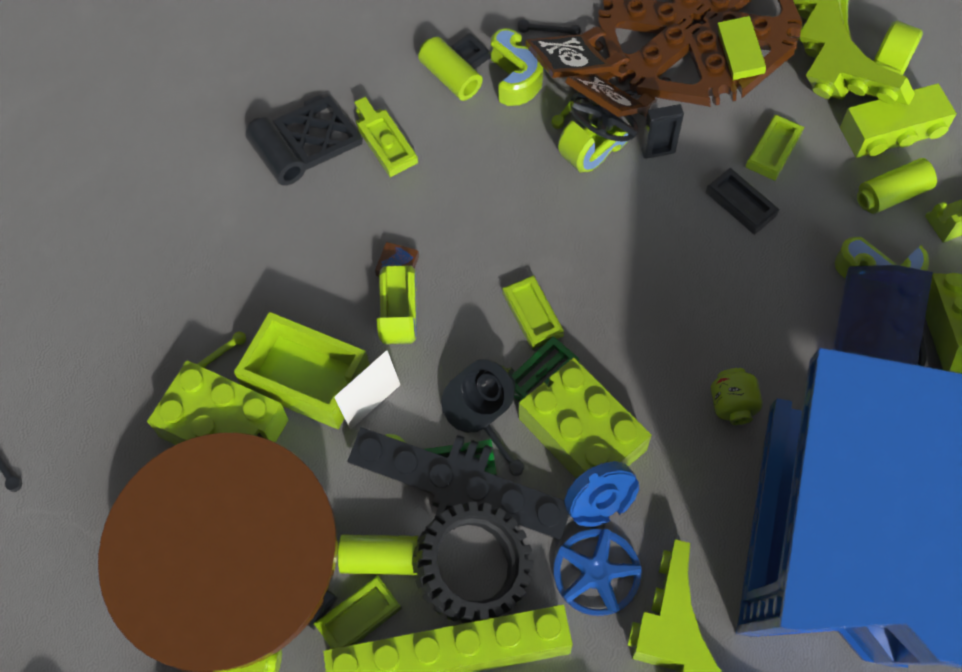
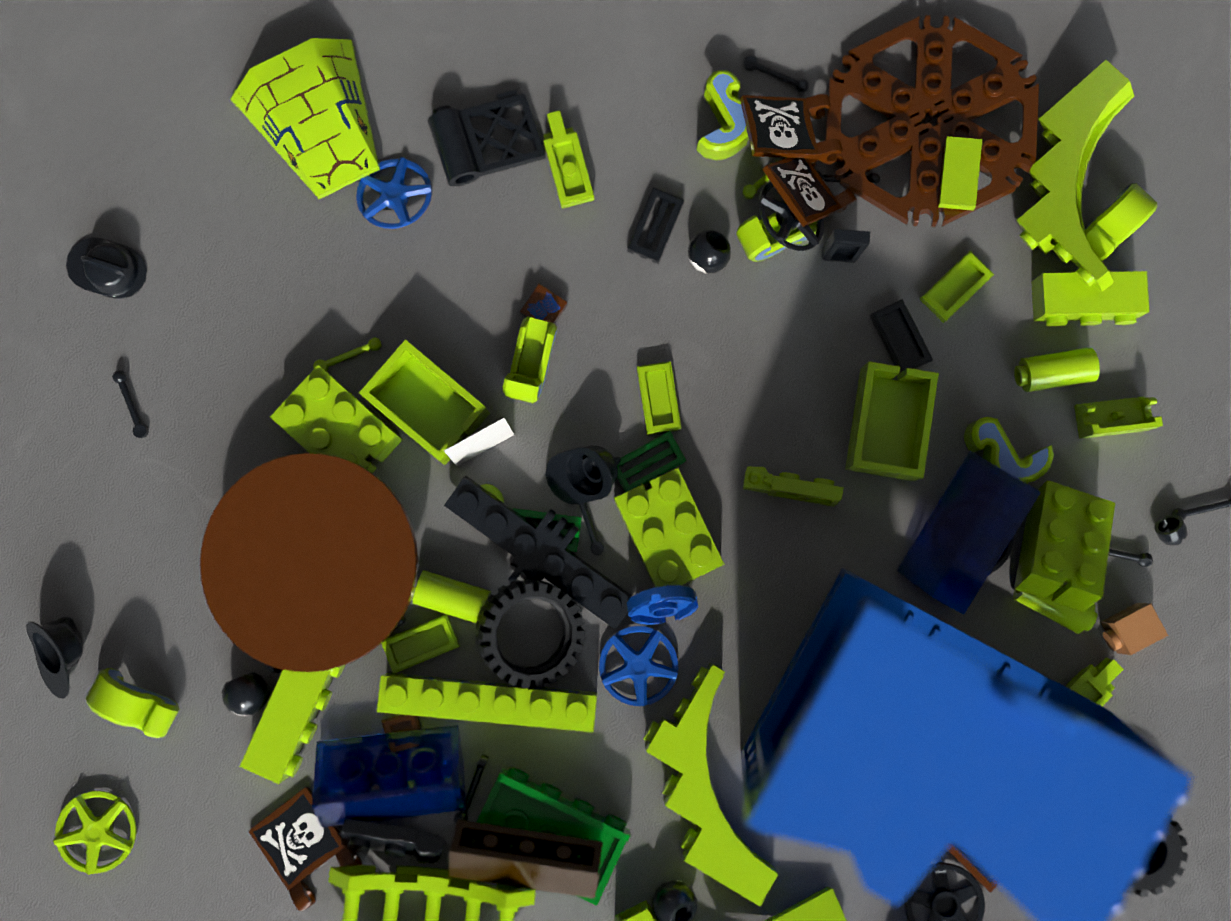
camera: 10 degrees right, 20 degrees up
lime brick [418,37,483,101] -> none
black tile [450,33,490,69] -> none
lime head [710,368,763,425] -> none
none -> lime wedge [231,38,380,199]
none -> blue wheel [356,157,432,229]
none -> black tile [627,187,684,264]
none -> black piece [688,230,731,273]
none -> lime hinge [743,466,844,507]
none -> lime piece [845,361,939,481]

